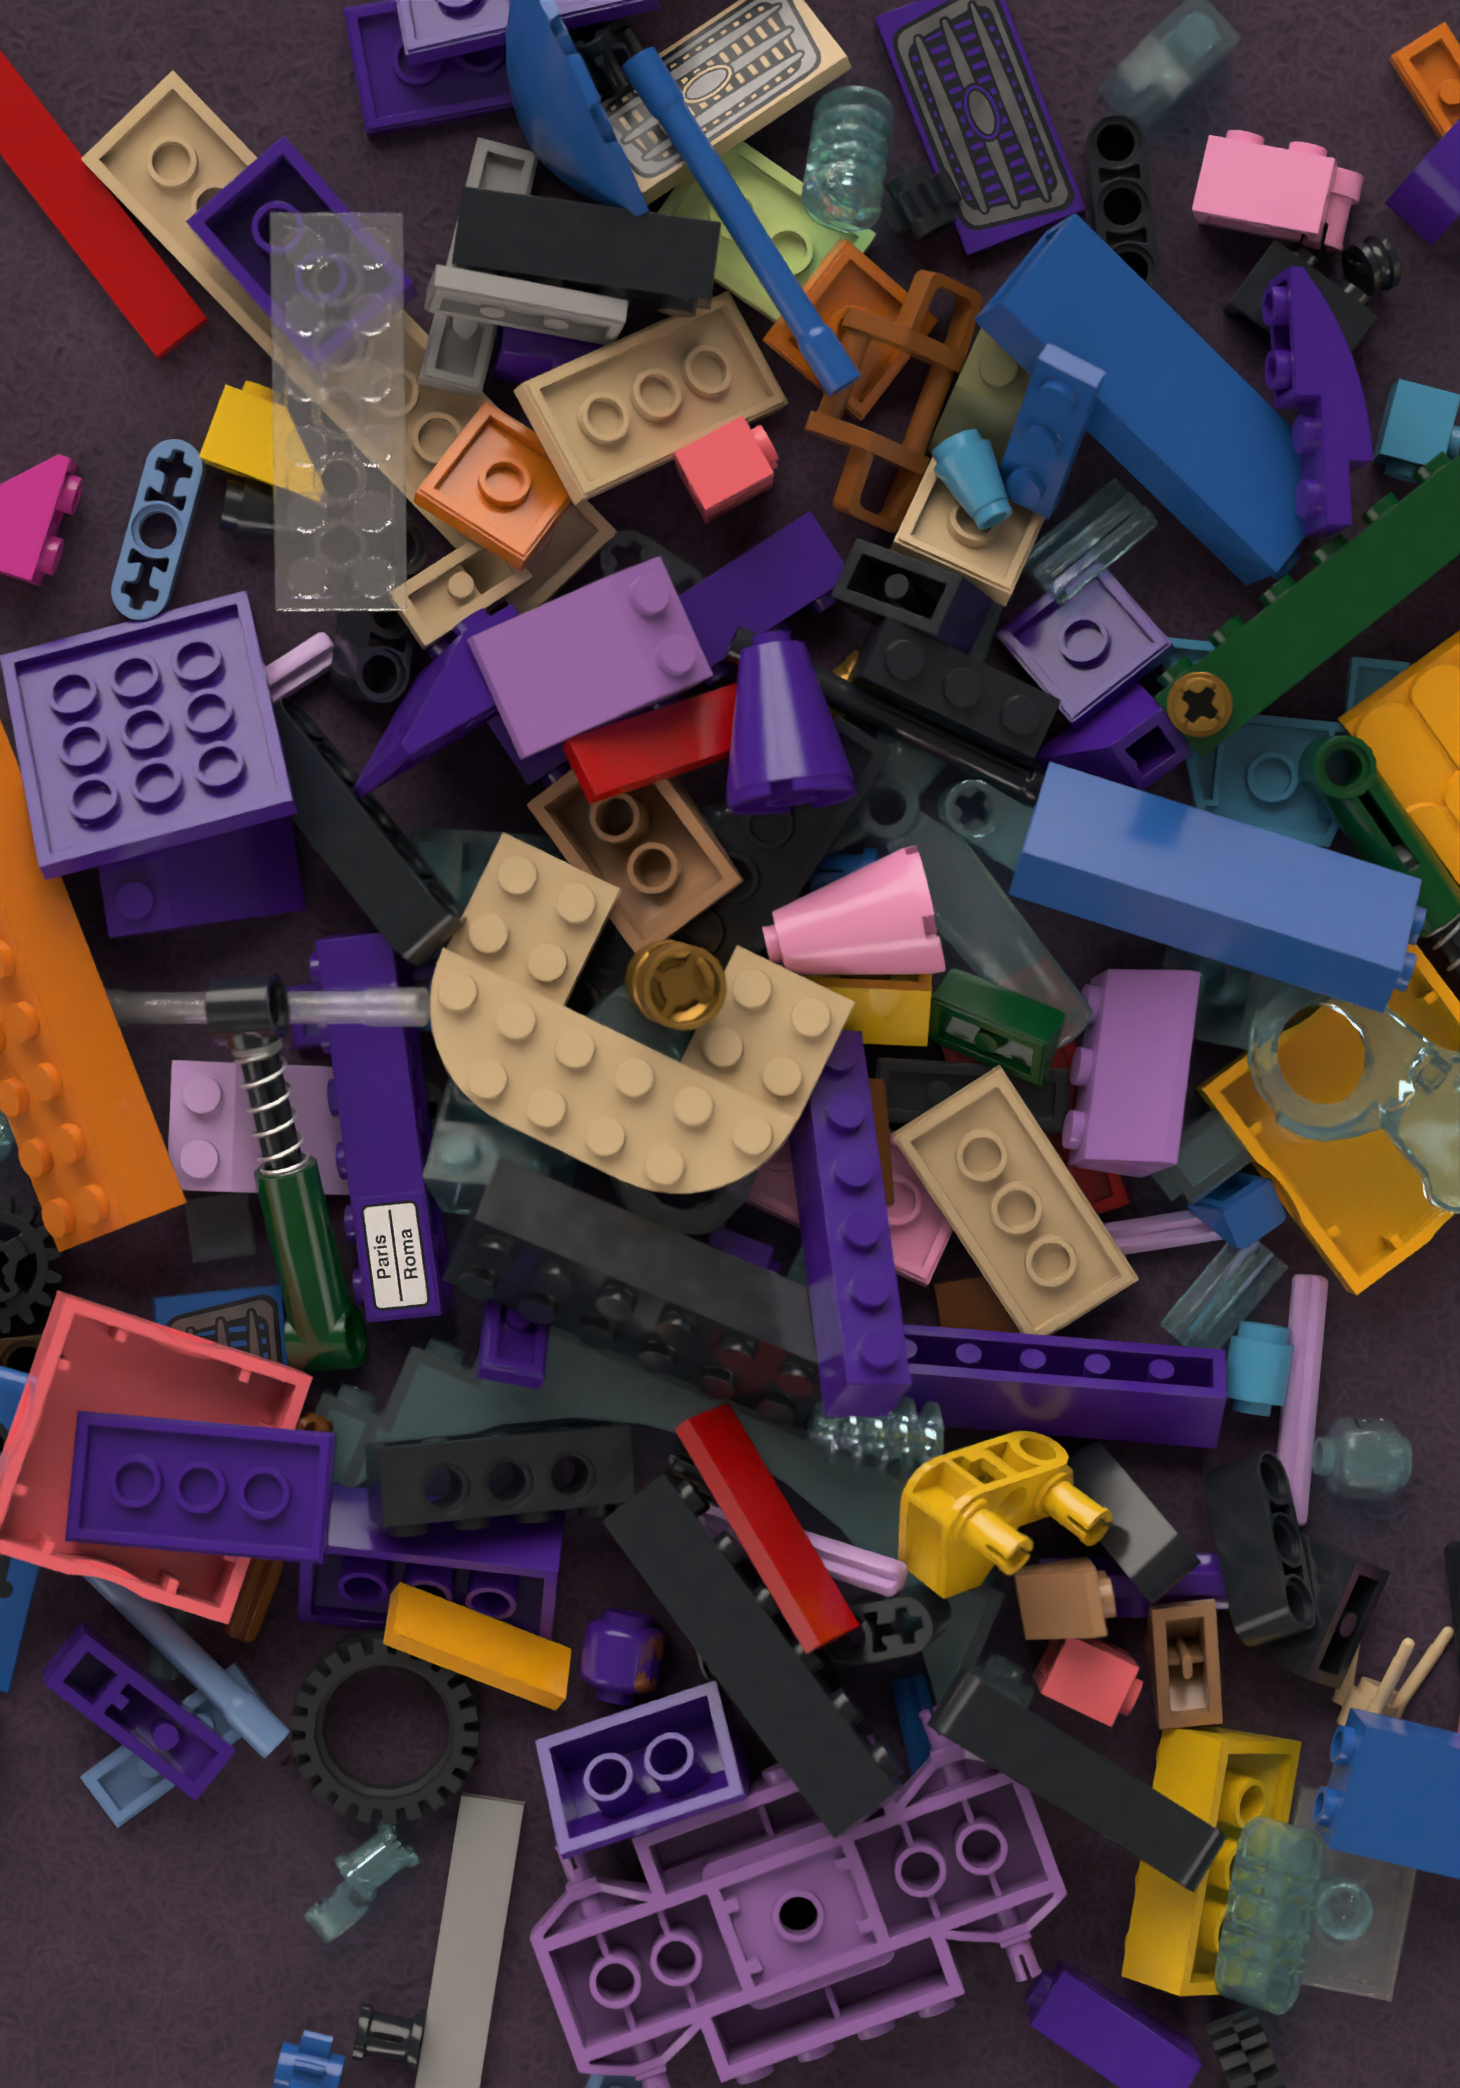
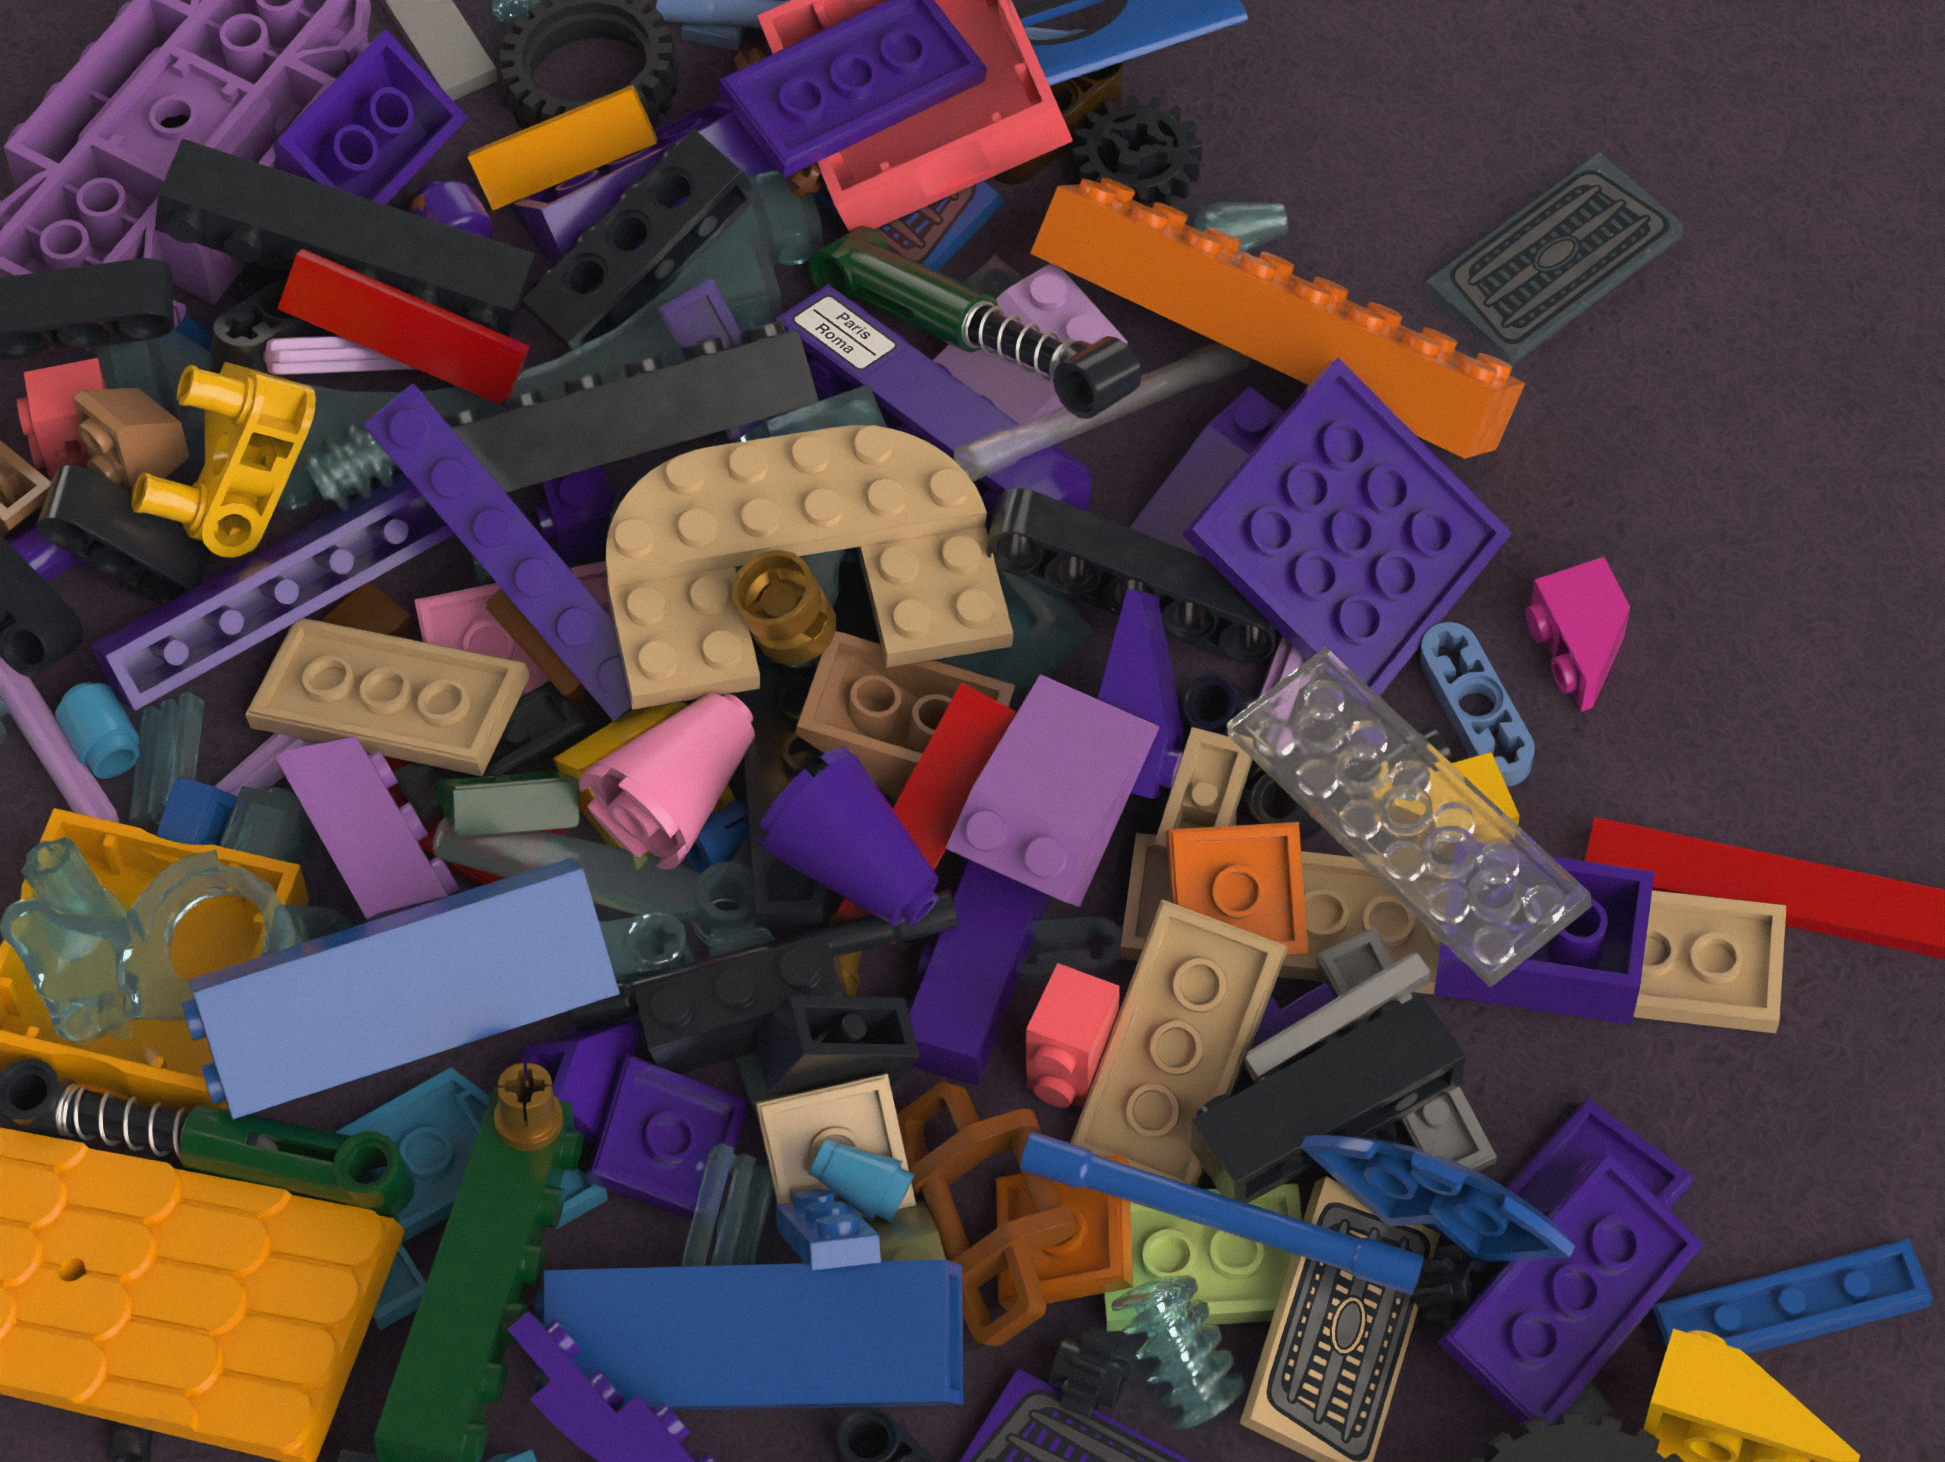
camera: 145 degrees right, 30 degrees down
none -> clear light blue piece [21,836,136,970]

